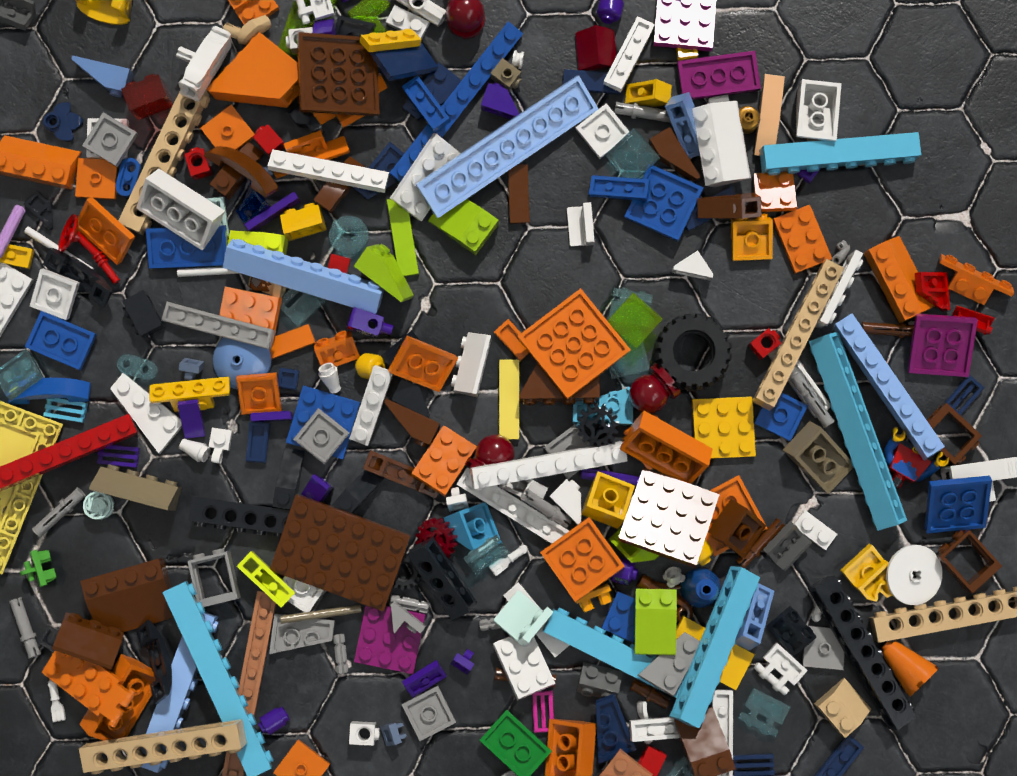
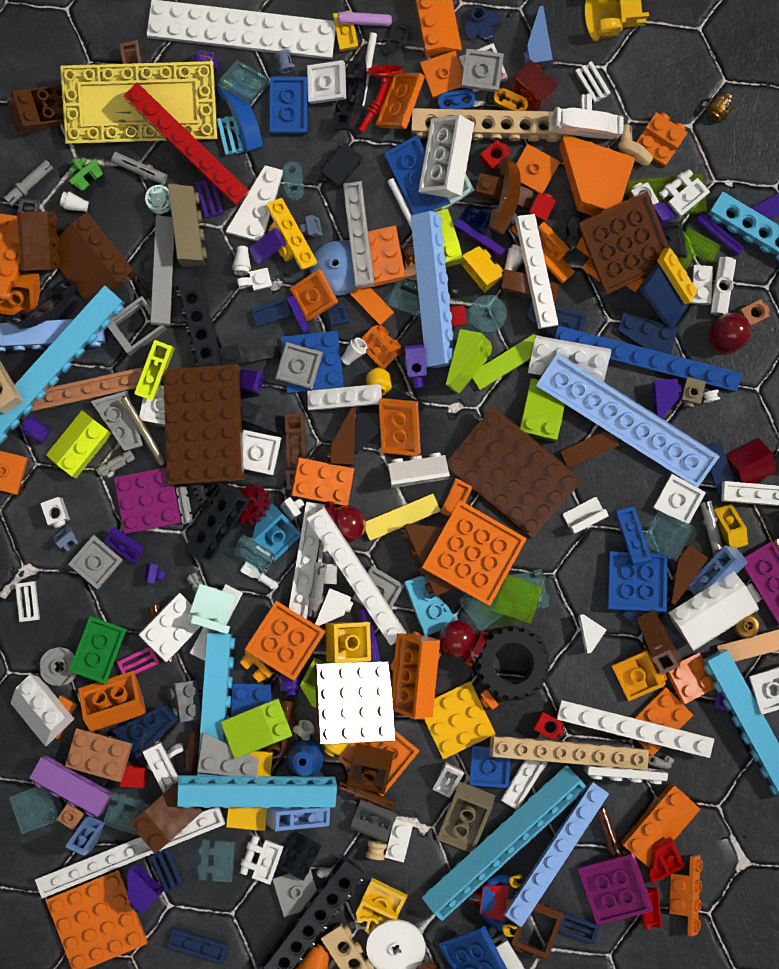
camera: 65 degrees right, 0 degrees up
light grey slope [391,601,426,634] -> none
blue plate [402,75,451,132] -> none
black gear [576,403,620,447] -> none
light grey pin [789,372,834,428] -> none
tan slope [814,678,871,738] -> none
none -> neon yellow slope [46,410,112,478]
none -> white cone [60,192,89,212]
none -> light grey tile [150,215,174,326]
none -> white plate [242,430,282,475]
none -> sand blue bush [275,49,296,74]
none -> tan wheel [366,840,387,860]
none -> white slope [432,762,464,798]
none -> reddish brown plate [447,406,583,538]
none -> orange plate [479,689,498,710]
none -> yellow beam [493,88,528,111]
none -> white cone [504,244,523,271]
none -> white plate [557,700,714,758]
none -> white tile [575,61,611,104]

